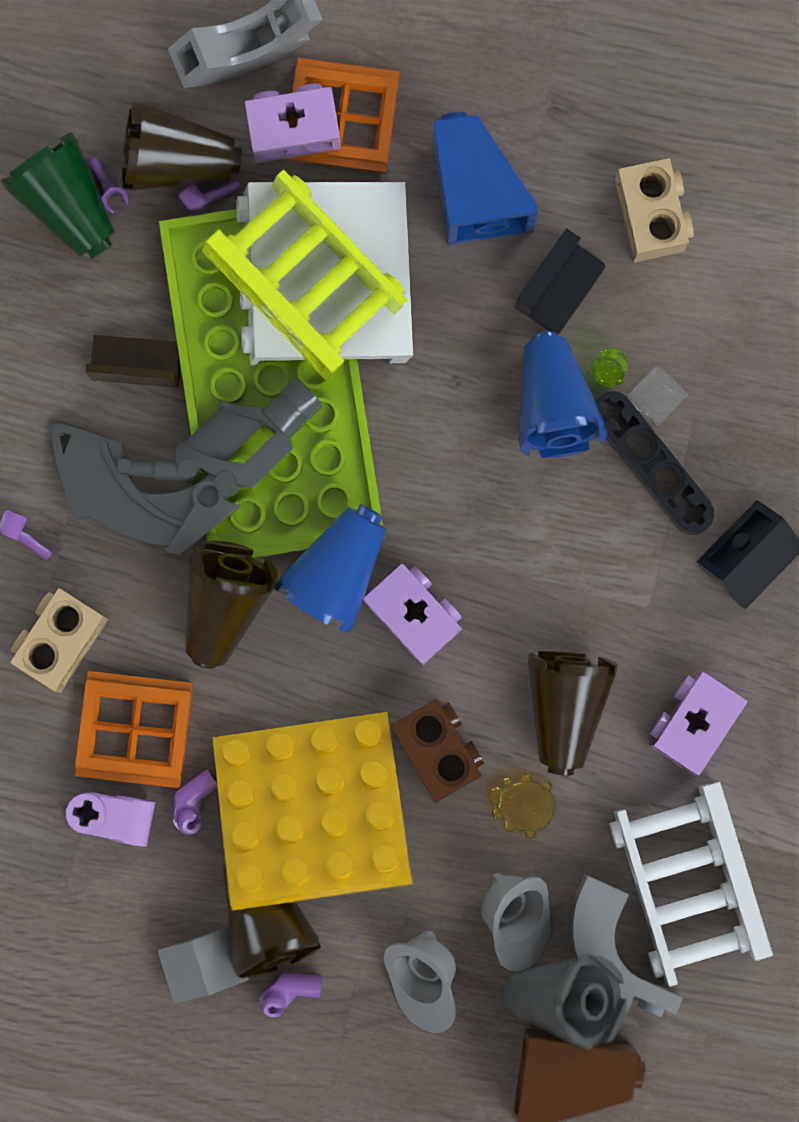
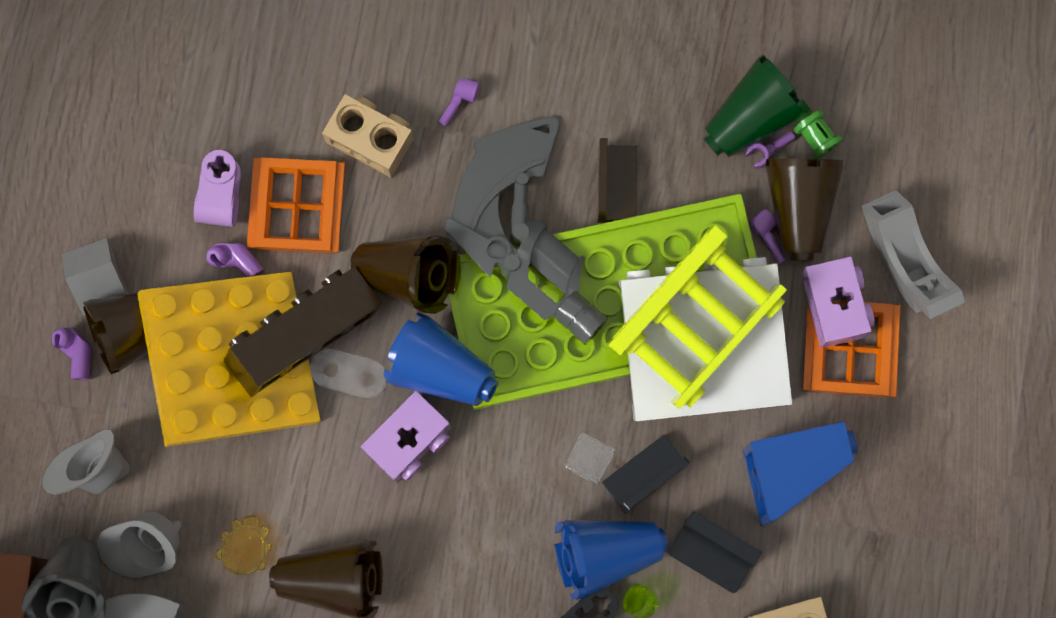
camera: 85 degrees right, 5 degrees down
reddish brown brick [391,699,484,803] -> none
none -> dark brown brick [223,266,382,398]
none -> clear plate [310,349,388,400]
none -> clear tile [563,432,616,485]
none -> black panel [602,435,690,514]
none -> bright green bush [794,110,844,160]

